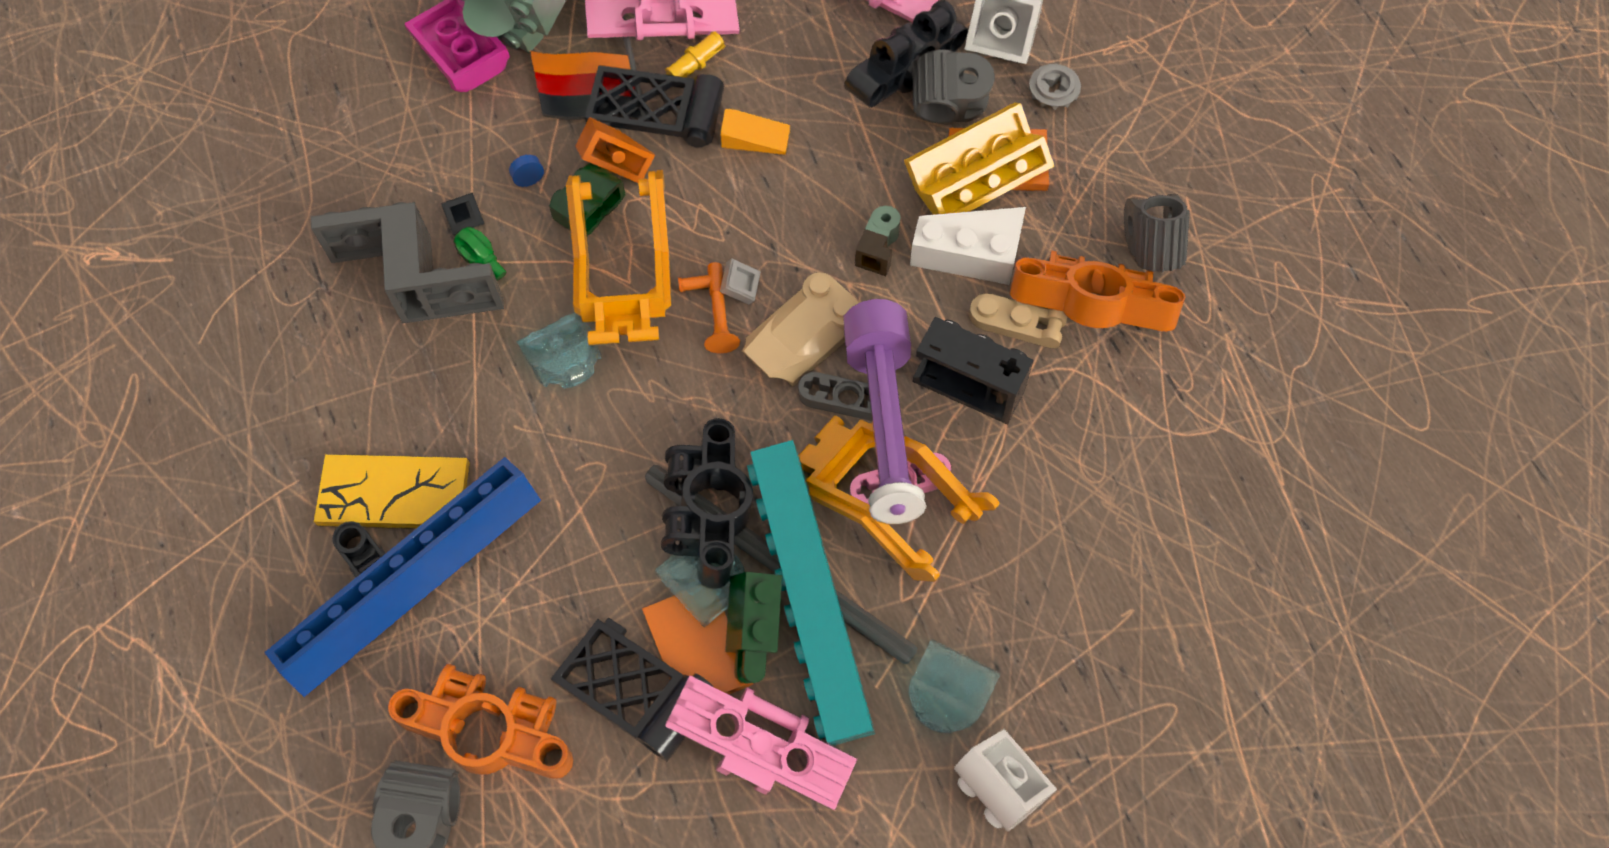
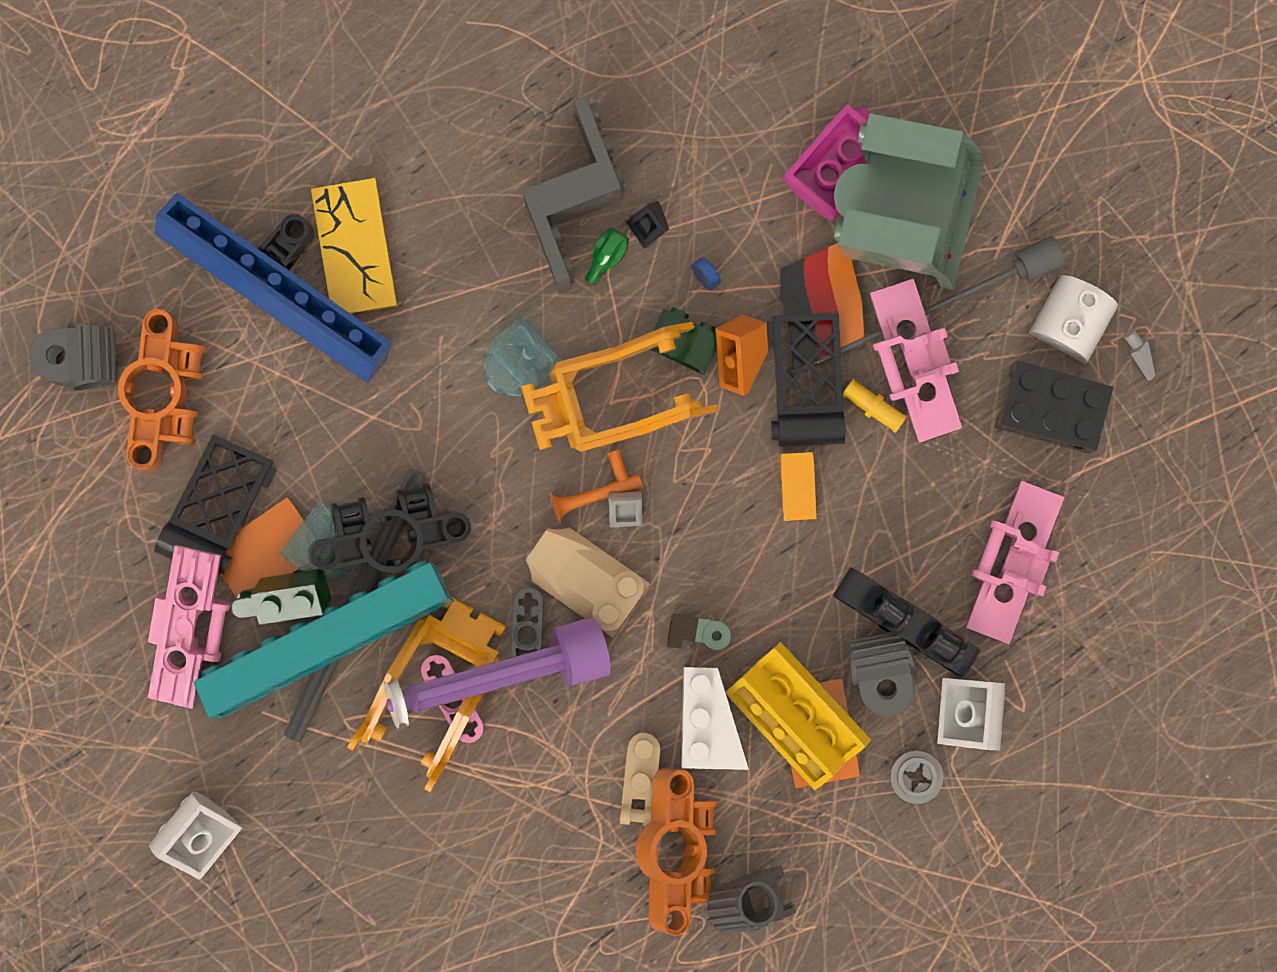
camera: 70 degrees right, 20 degrees up
clear light blue slope [909,639,1001,733] -> none
black piece [913,317,1034,425] -> none

